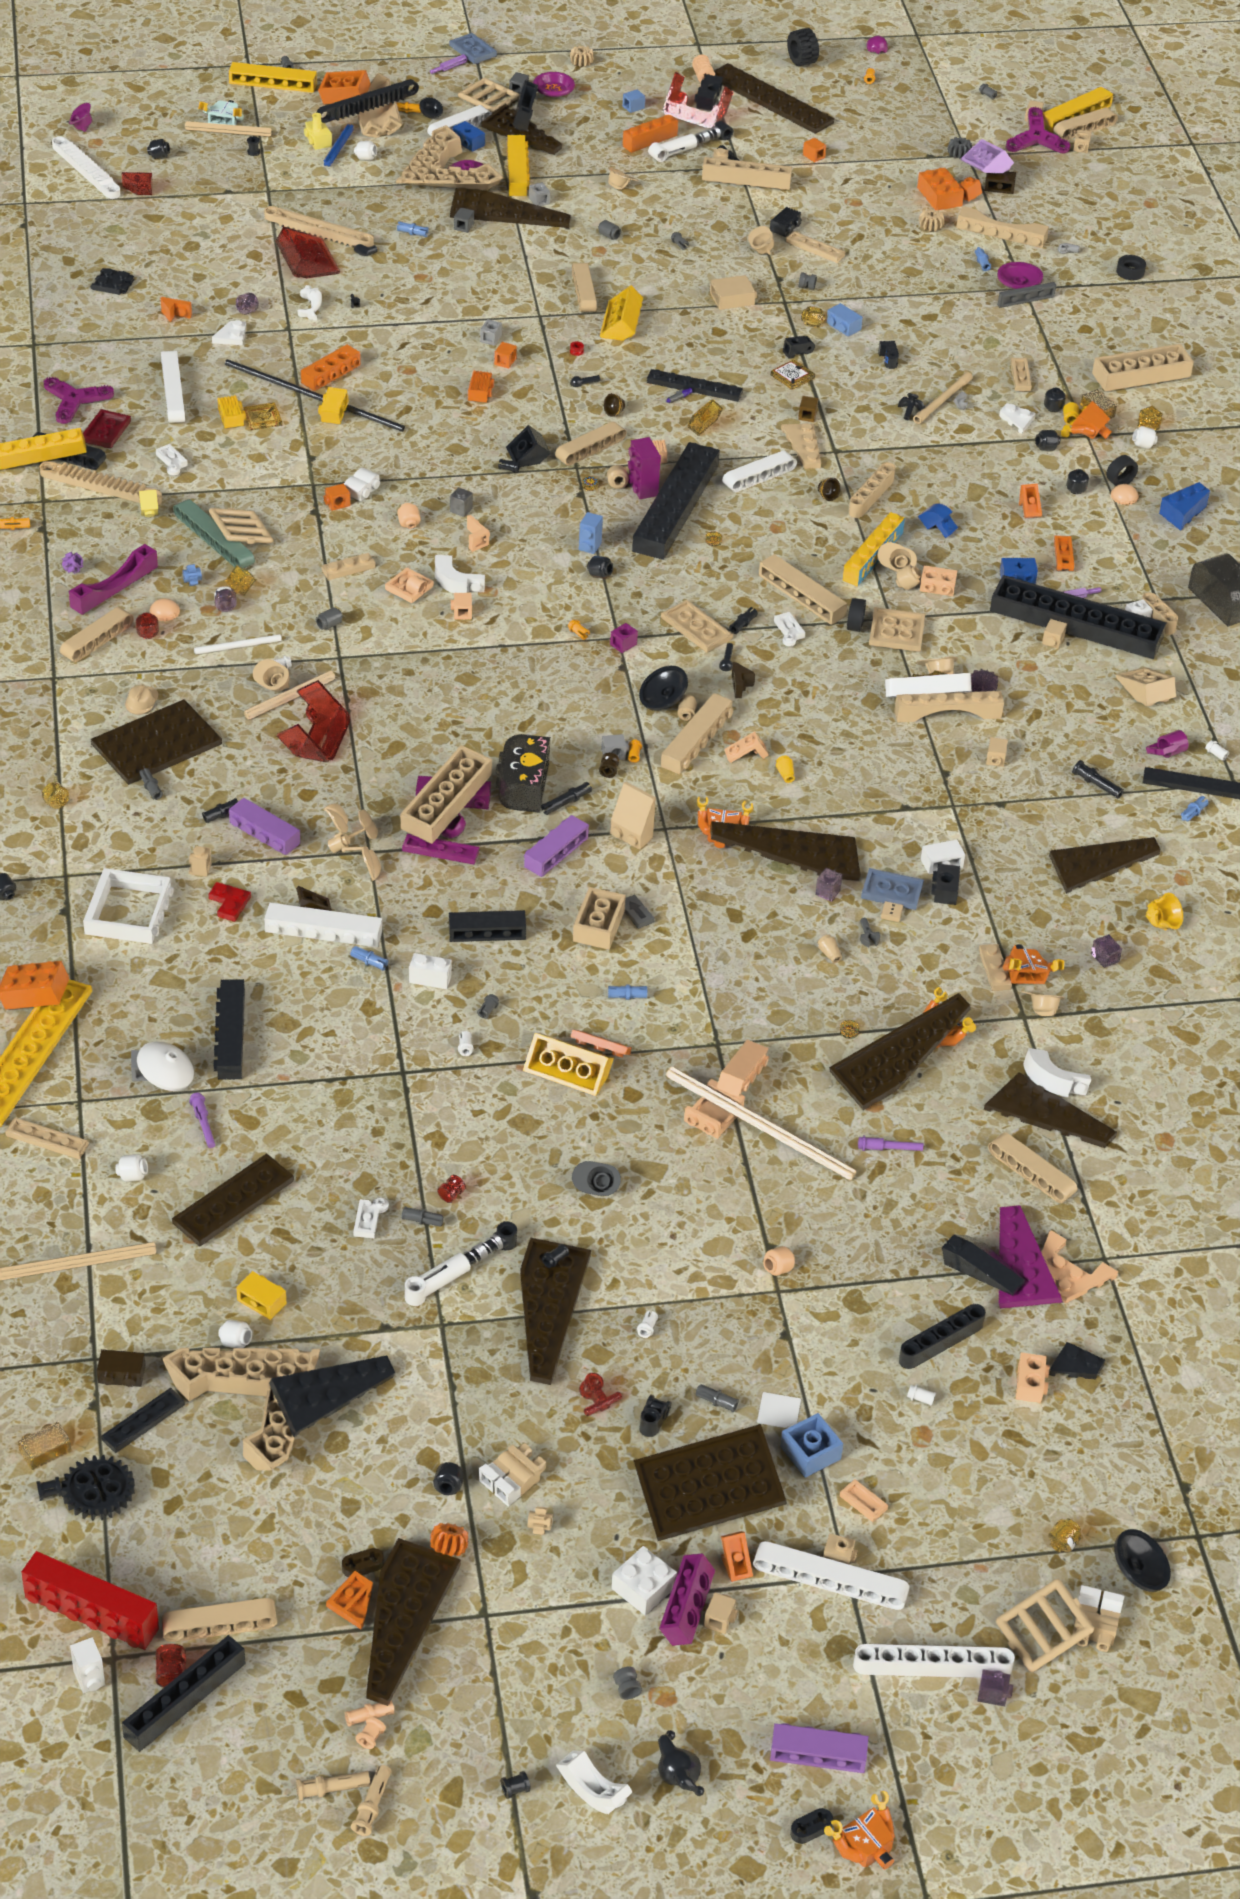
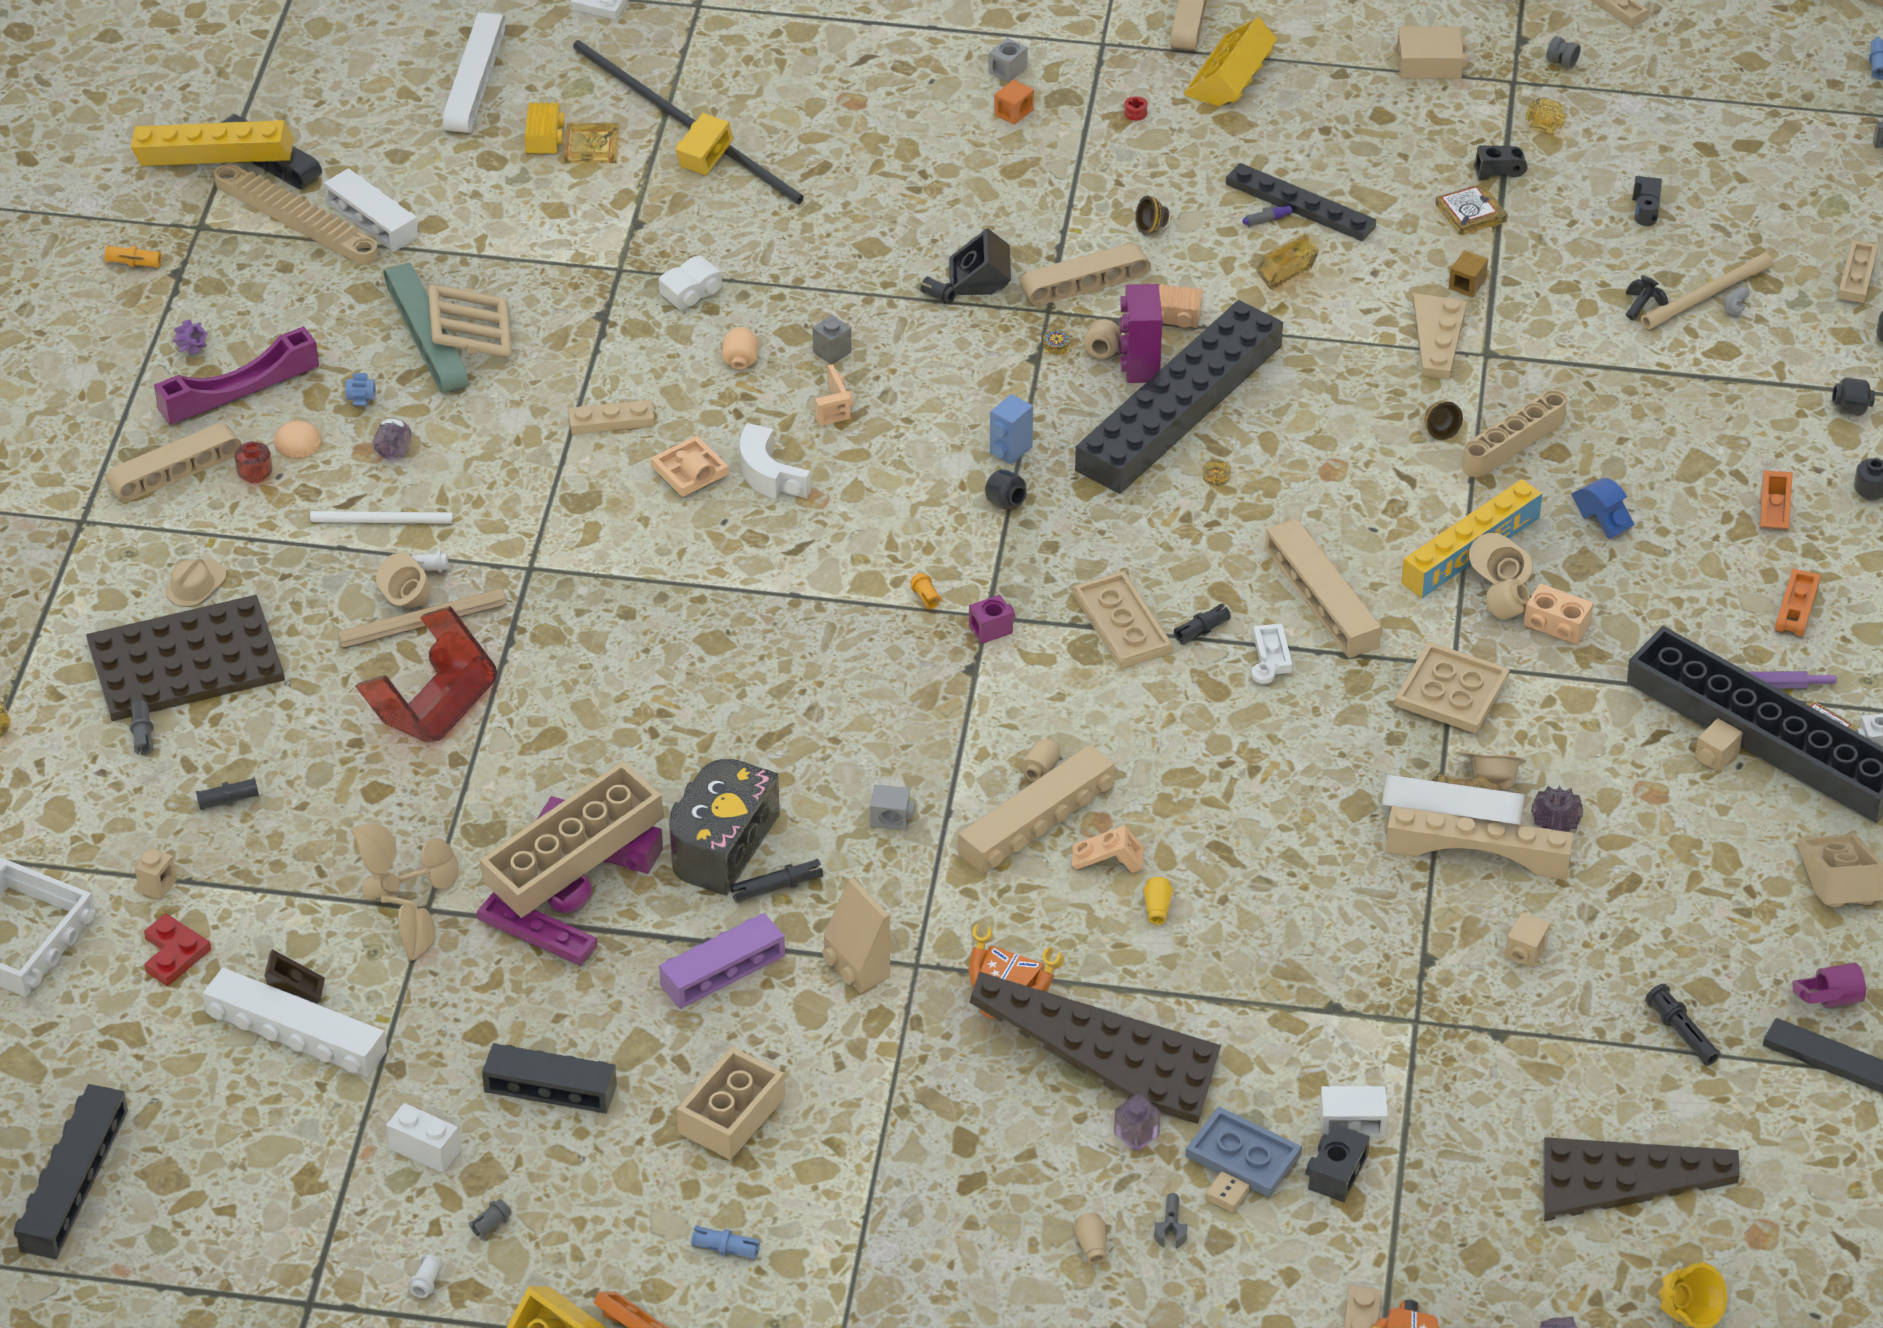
camera: 20 degrees right, 0 degrees up
magenta piece [43,377,114,424] -> none
dark red plate [83,409,131,449] -> none
light yellow brick [139,490,158,517] -> none
white hinge [156,444,188,475] -> none
clear yellow brick [225,565,257,596] -> none
medium lavender brick [229,798,300,855] -> none
orange brick [301,344,361,391] -> none
dark grey brick [316,607,343,630] -> none
orange brick [323,483,350,511] -> none
medium blue axle [350,946,388,971] -> none
light nougat brick [451,593,472,619] -> none
orange brick [468,370,495,403] -> none
black bar [570,375,601,387] -> none
dark brown wheel [599,752,619,778] -> none
dark grey tile [624,895,655,929] -> none
light orange pin [628,739,642,763] -> none
black dish [639,665,688,711] -> none
black bar [719,643,733,671] -> none
white beam [722,451,797,492] -> none
dark brown slope [731,662,755,699] -> none
medium blue brick [826,303,863,337] -> none
black tyre [847,598,866,632] -> none
white wing [999,403,1036,434] -> none
blue brick [1000,558,1038,584] -> none
medium blue axle [1181,796,1209,822] -> none
none -> white brick [324,168,419,252]

